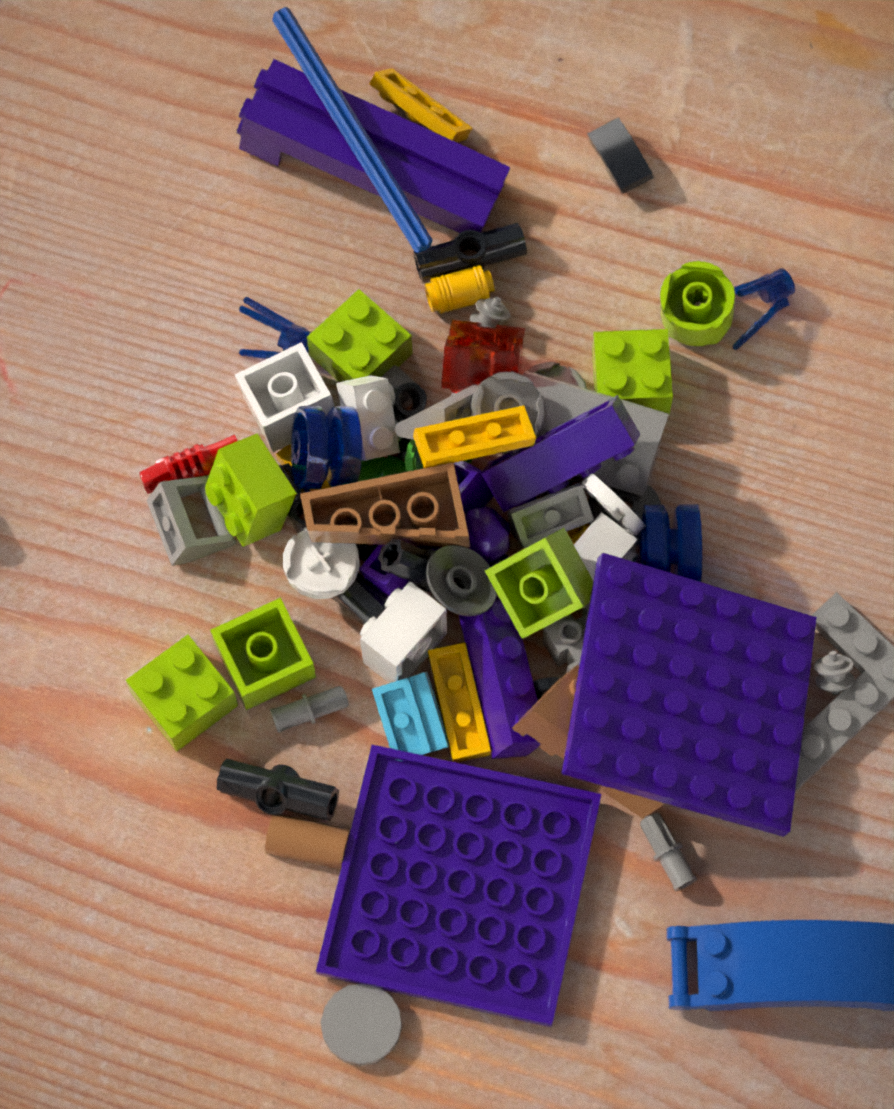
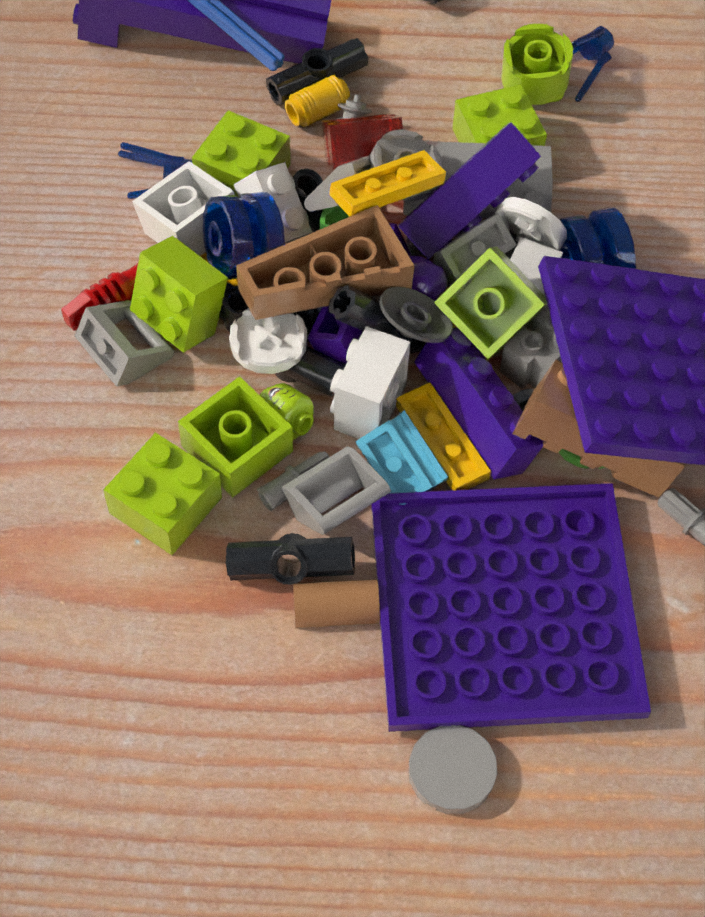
camera: 20 degrees left, 10 degrees down
none -> lime head [260,383,314,440]
none -> light grey tile [282,446,391,535]

